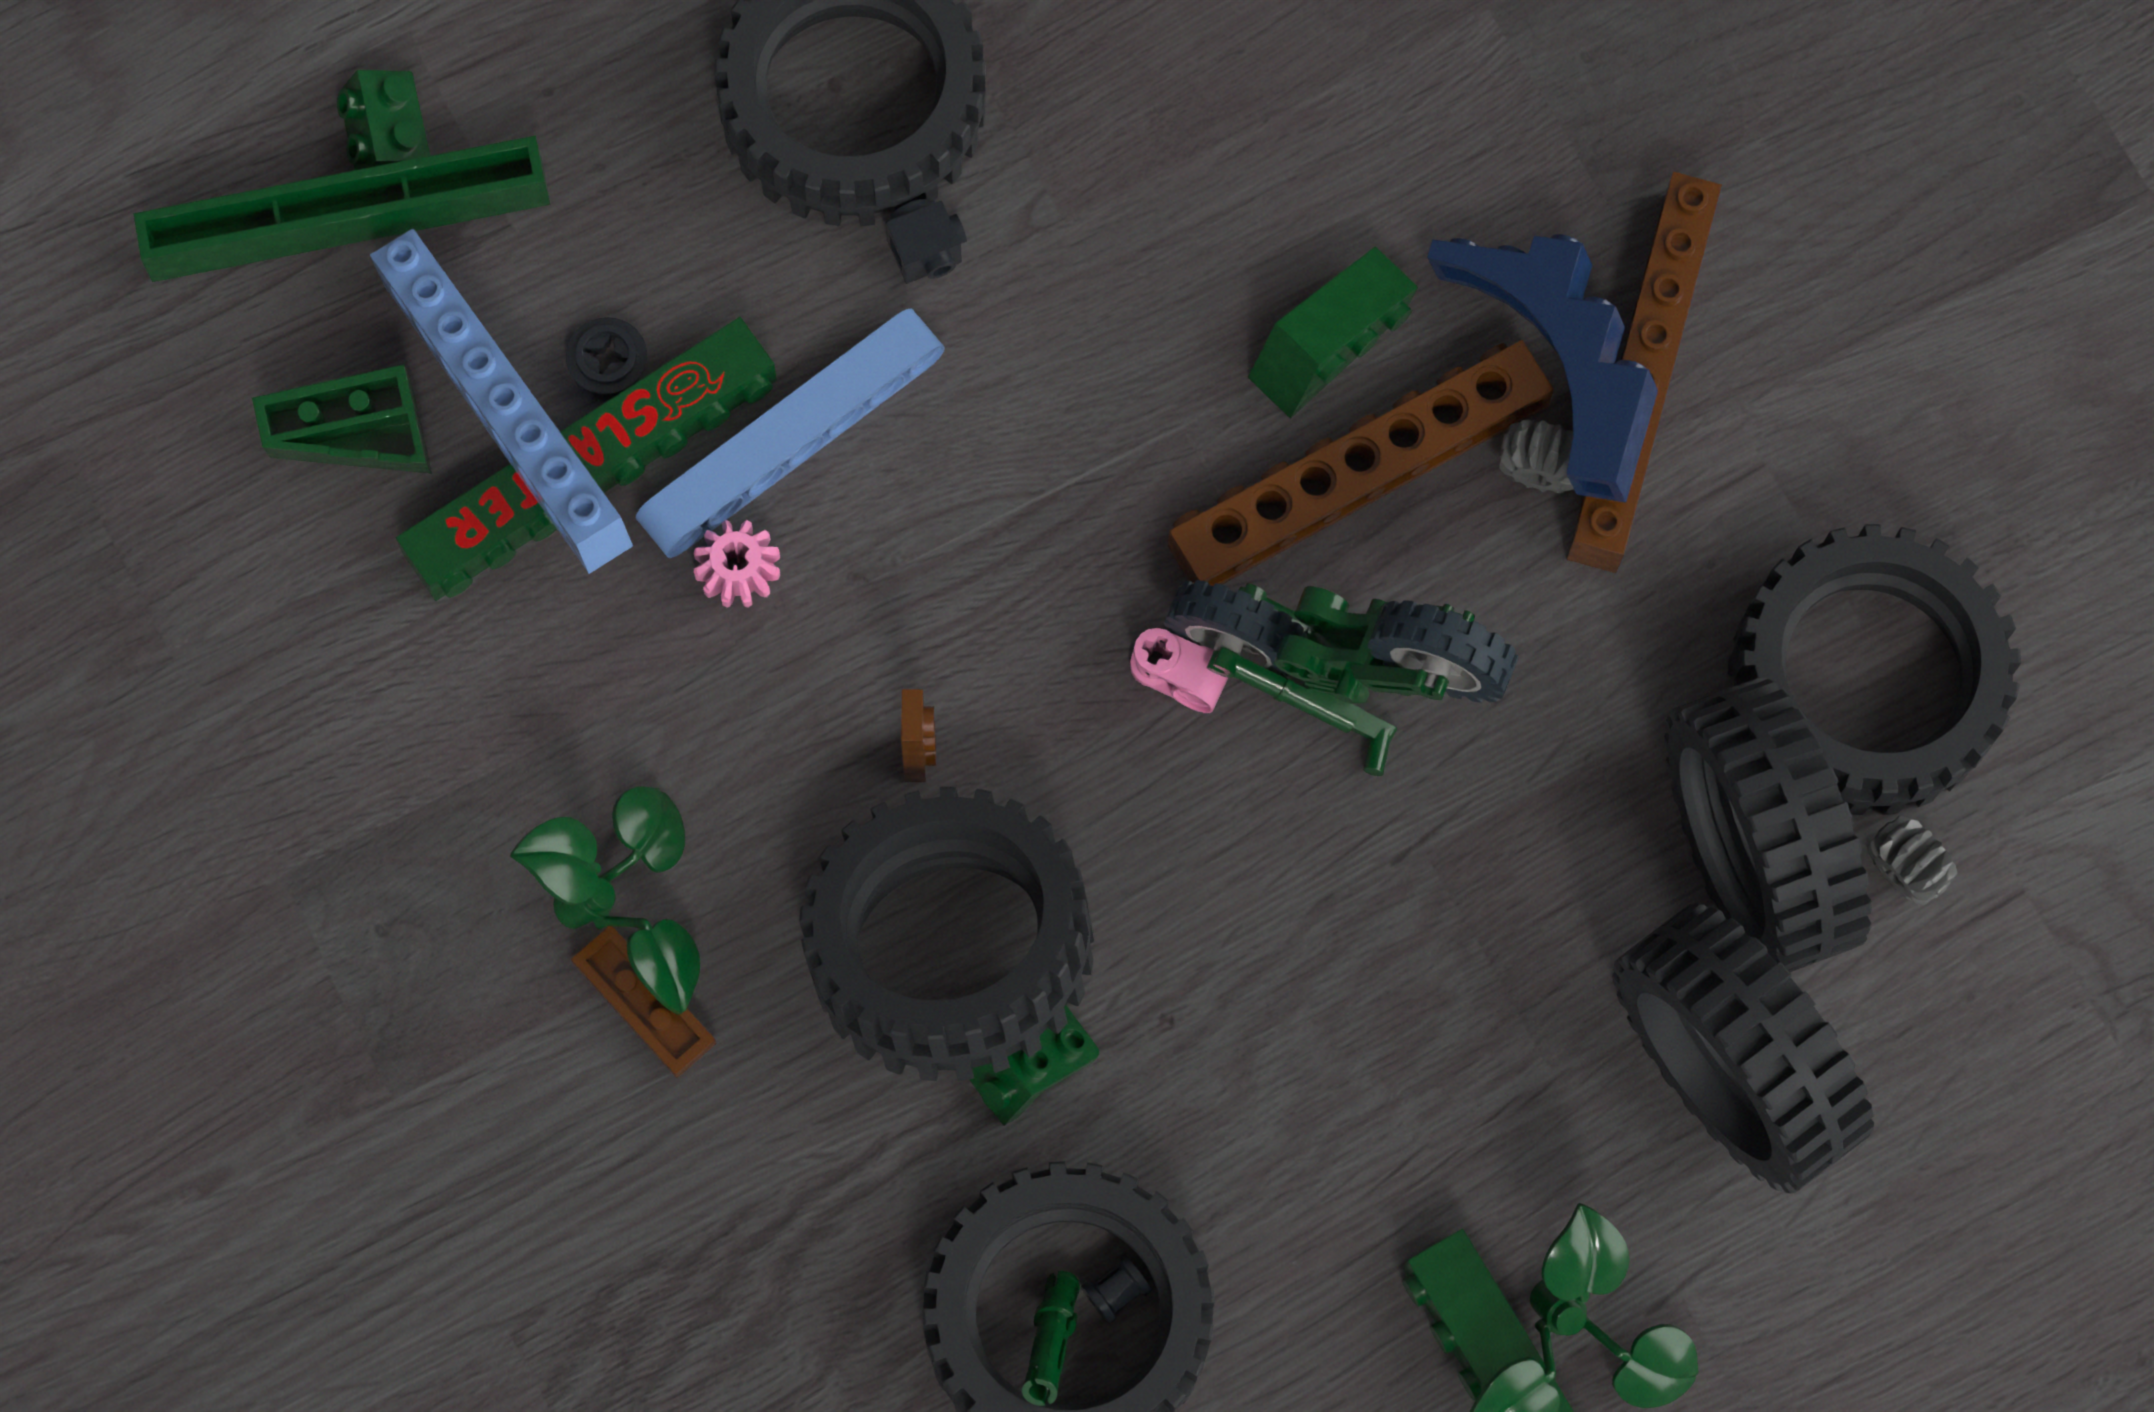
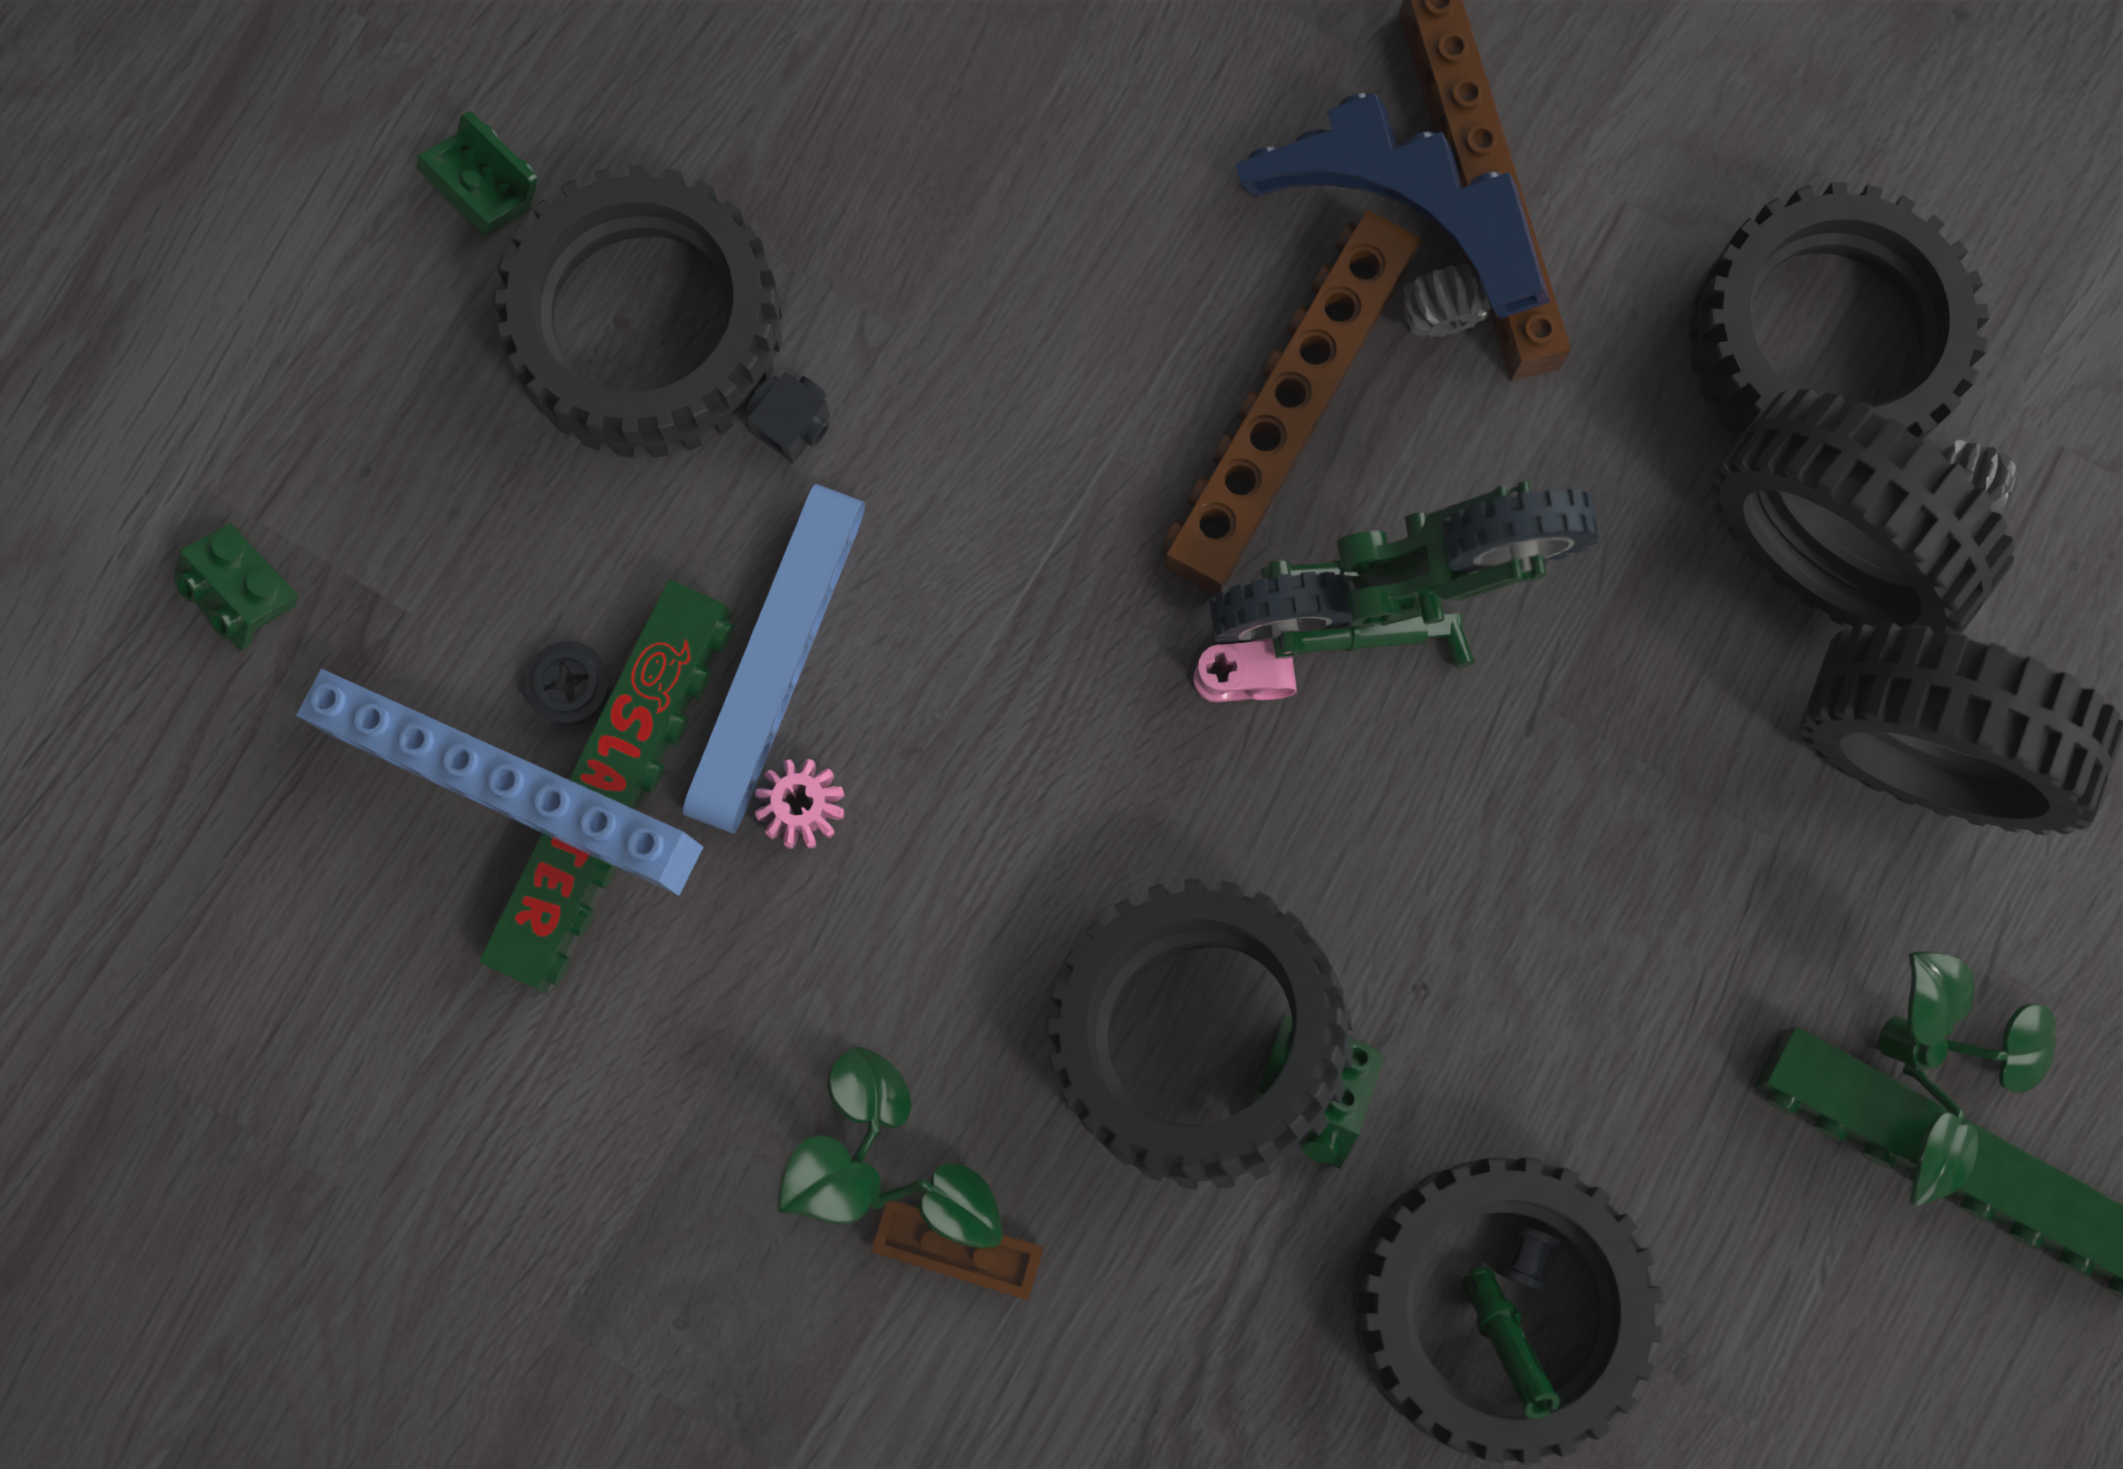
camera: 30 degrees left, 5 degrees up
dark green brick [133,135,551,282] -> none
dark green wedge [252,364,432,474] -> none
reddish brown plate [901,689,936,782] -> none
dark green wedge [1248,246,1418,419] -> none

